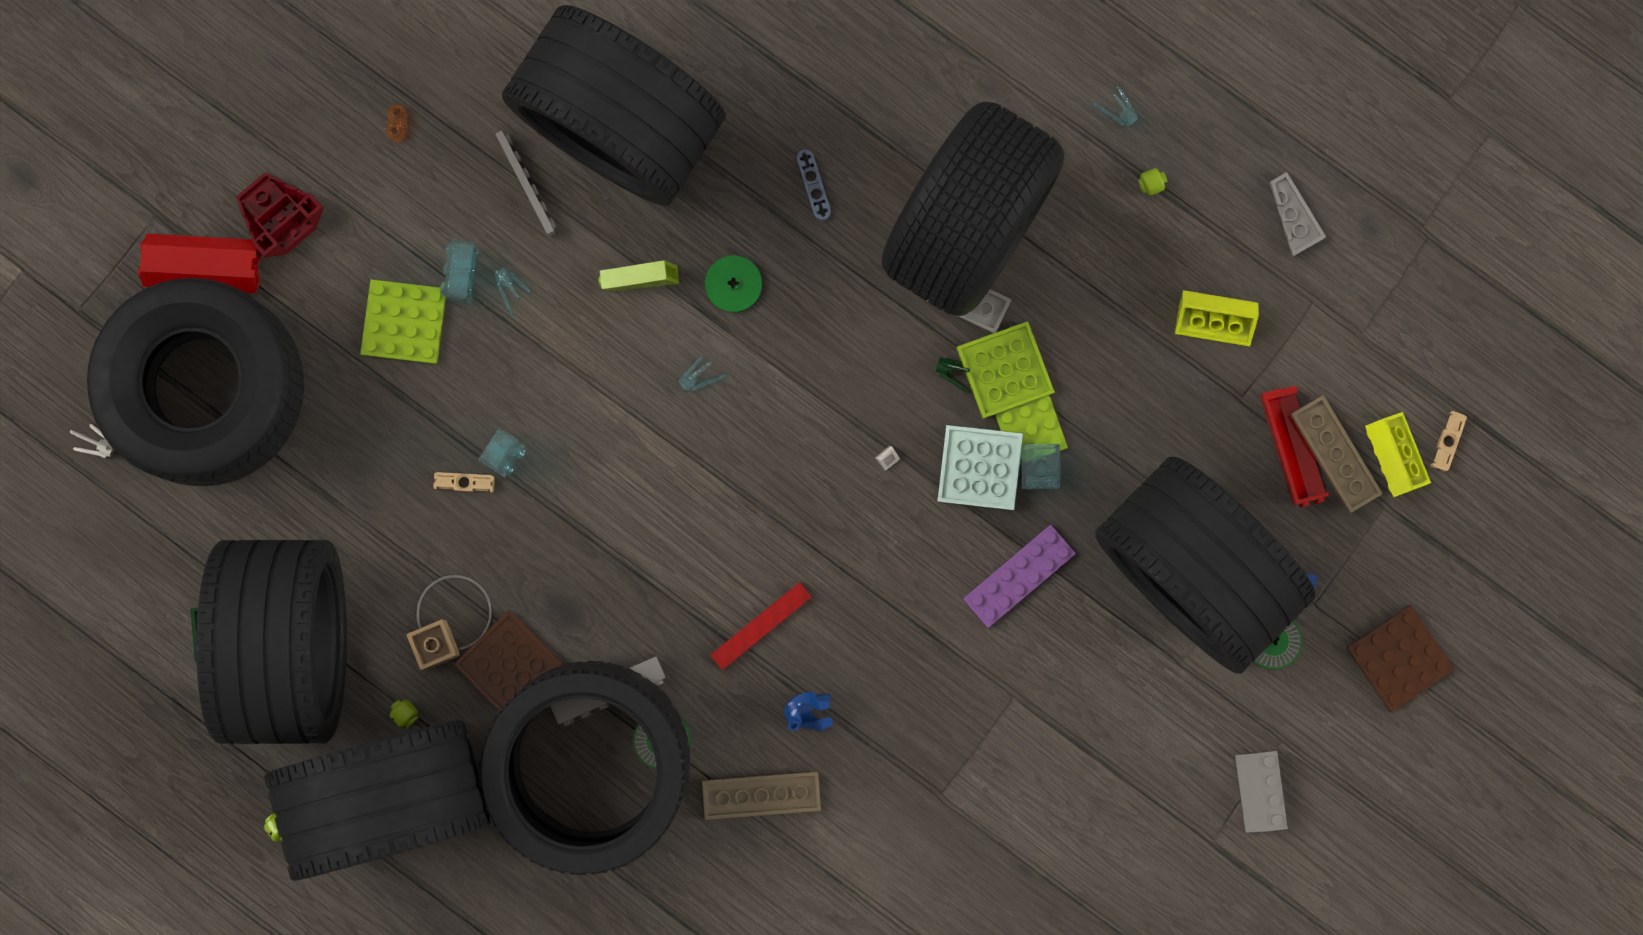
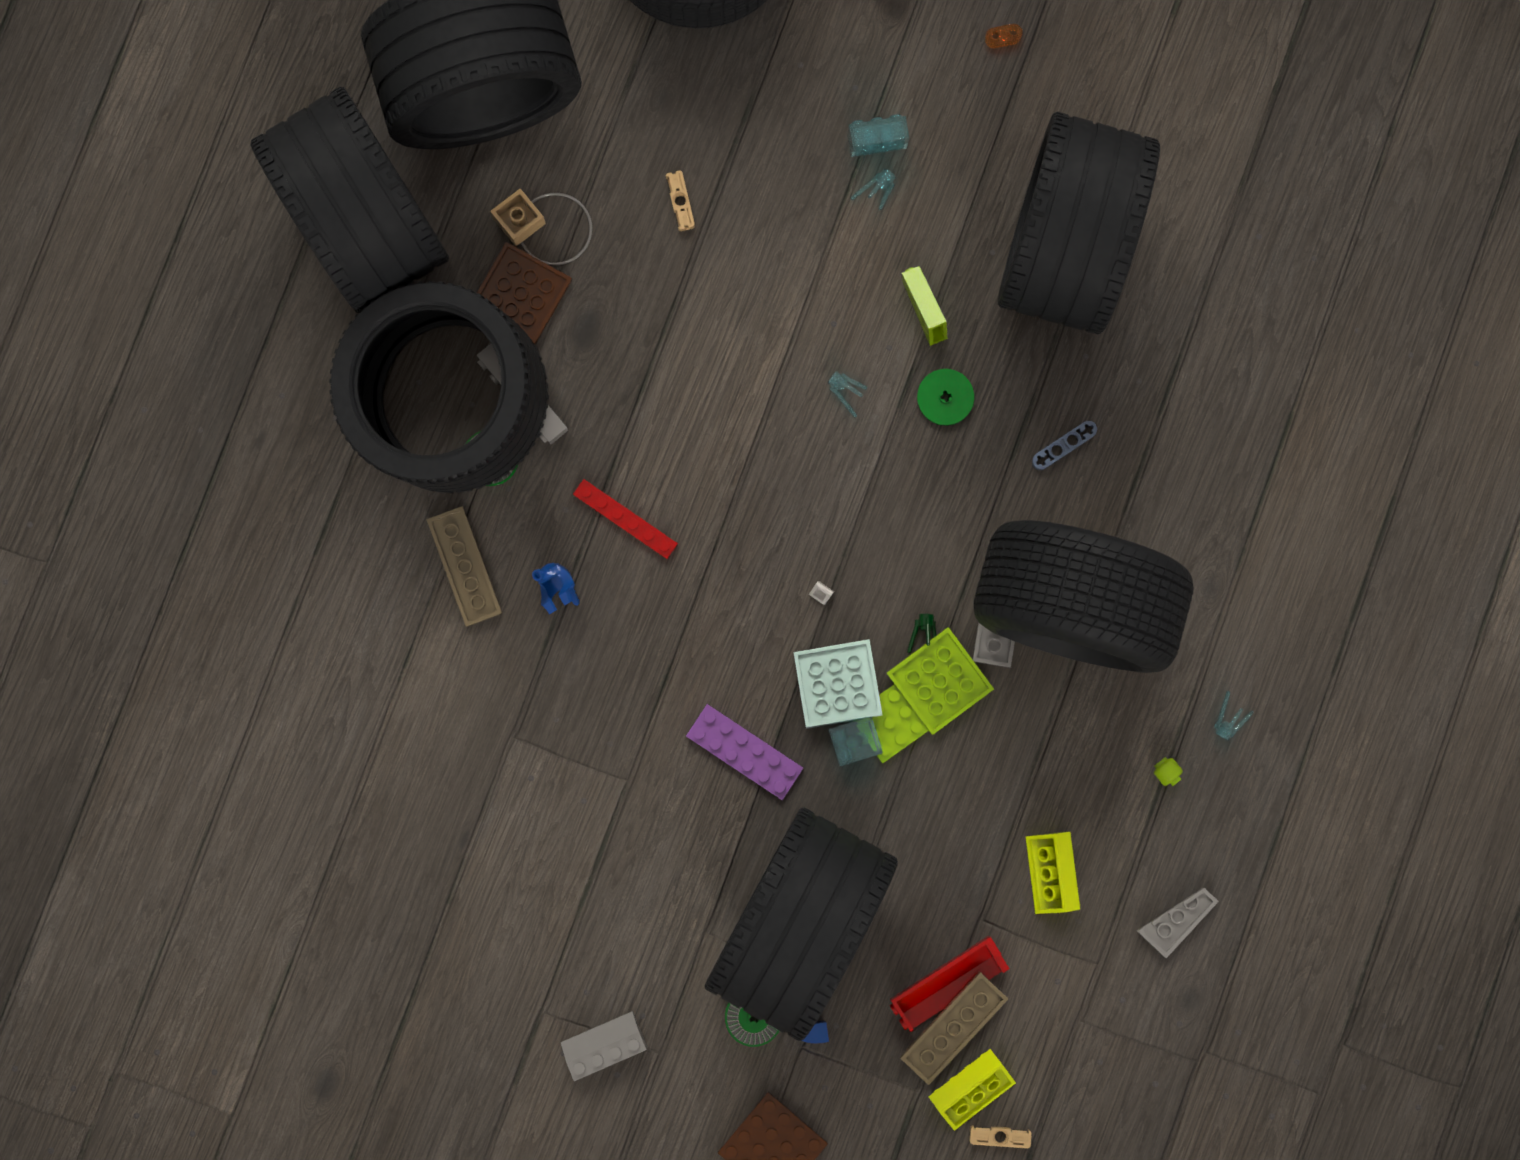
camera: 75 degrees right, 0 degrees up
lime plate [360,279,447,364] -> none
lime head [390,700,419,729] -> none
clear light blue brick [478,428,525,478] -> none
light grey plate [495,131,556,237] -> none

